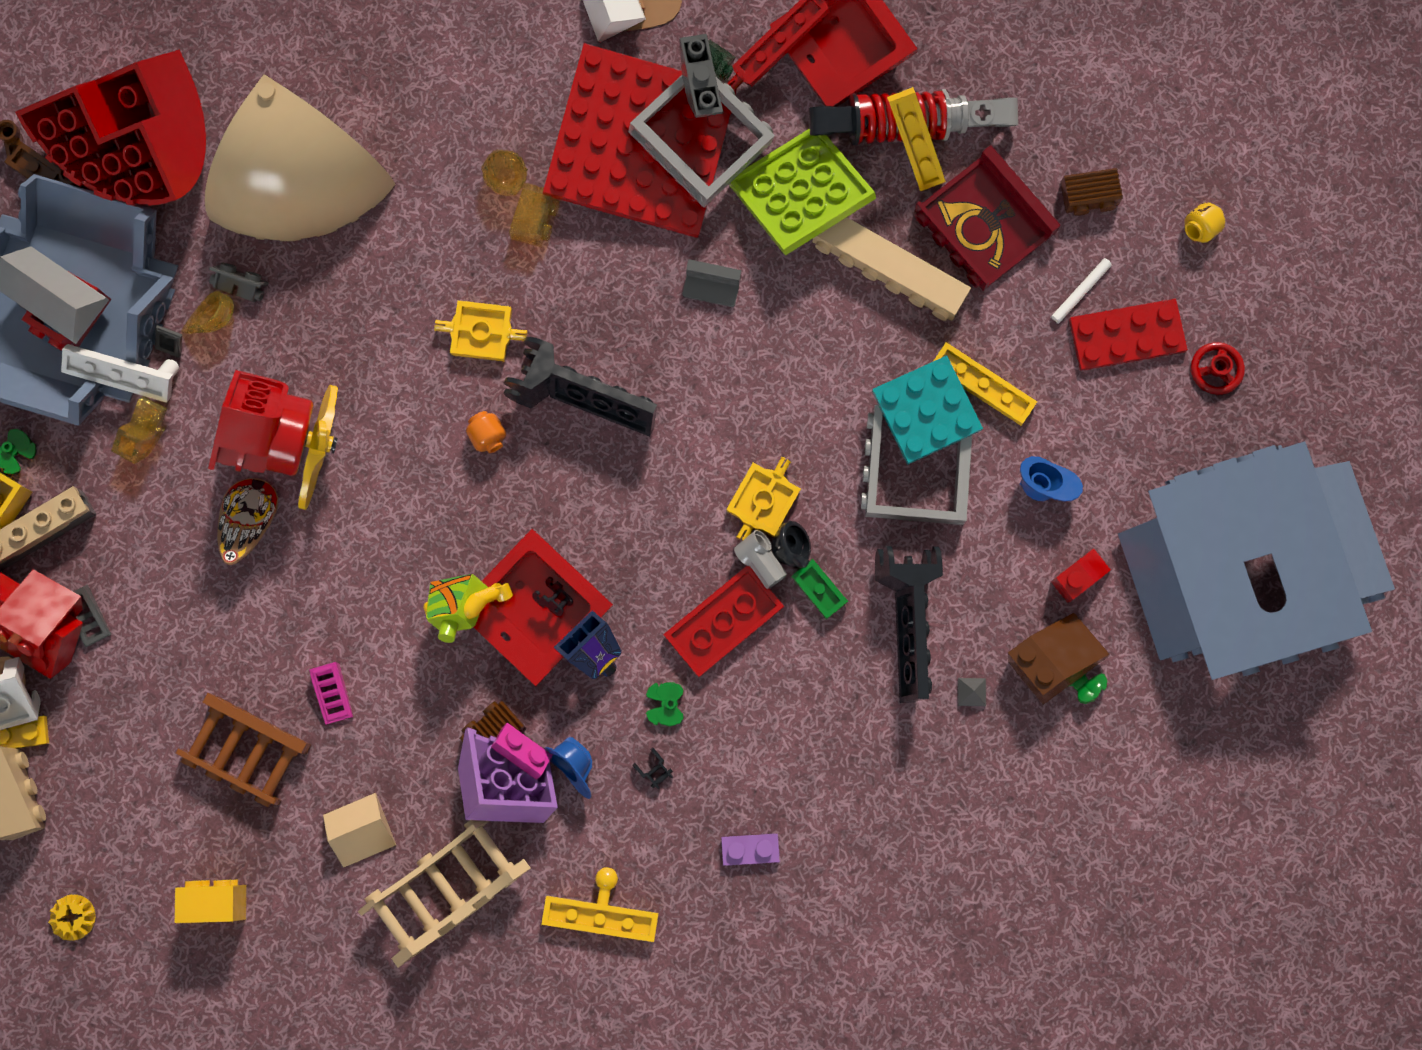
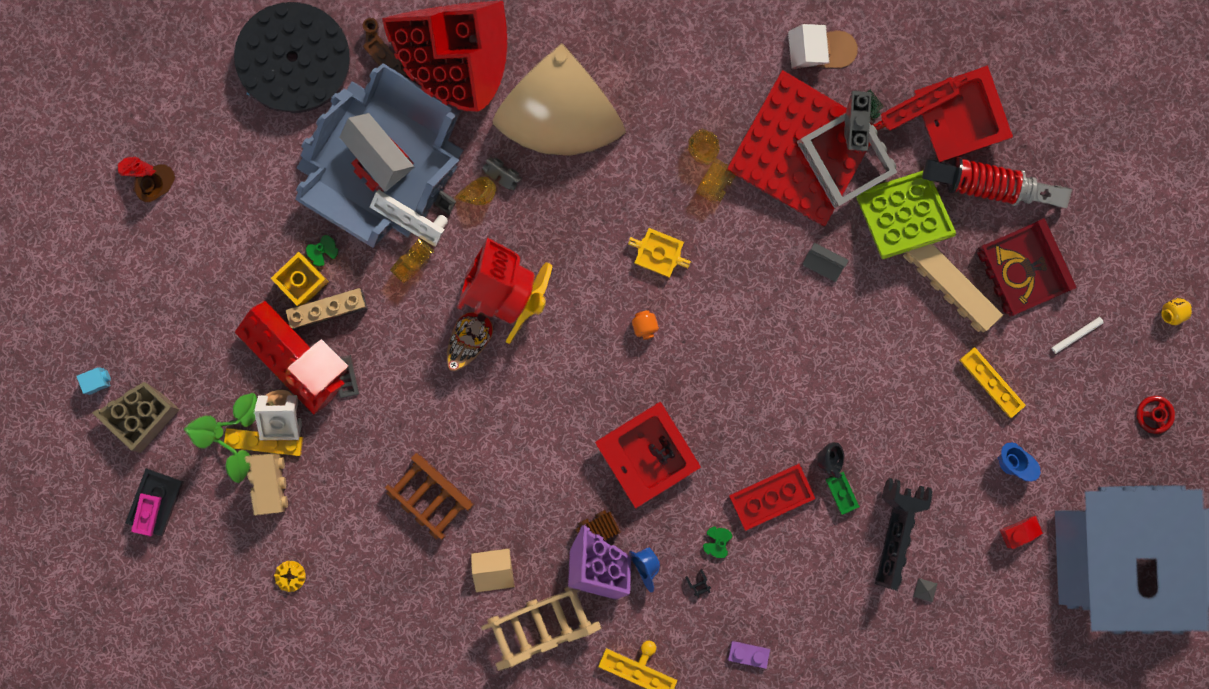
camera: 15 degrees right, 5 degrees up
yellow brick [175,879,246,923] -> none
dark pink slope [309,662,353,725] -> none
torso [423,574,513,643] -> none
dark pink plate [491,723,552,780] -> none
black hinge [503,337,657,437] -> none
dark blue torso [554,610,622,679] -> none
yellow plate [726,457,801,541] -> none
light grey piece [734,530,787,589] -> none
light grey window [861,405,972,525] -> none
teal plate [872,355,983,465] -> none
yellow plate [887,87,946,191] -> none
reddish brown slope [1008,613,1110,705] -> none
reddish brown brick [1060,168,1123,216] -> none
red plate [1069,298,1188,371] -> none
green piece [1070,672,1107,704] -> none

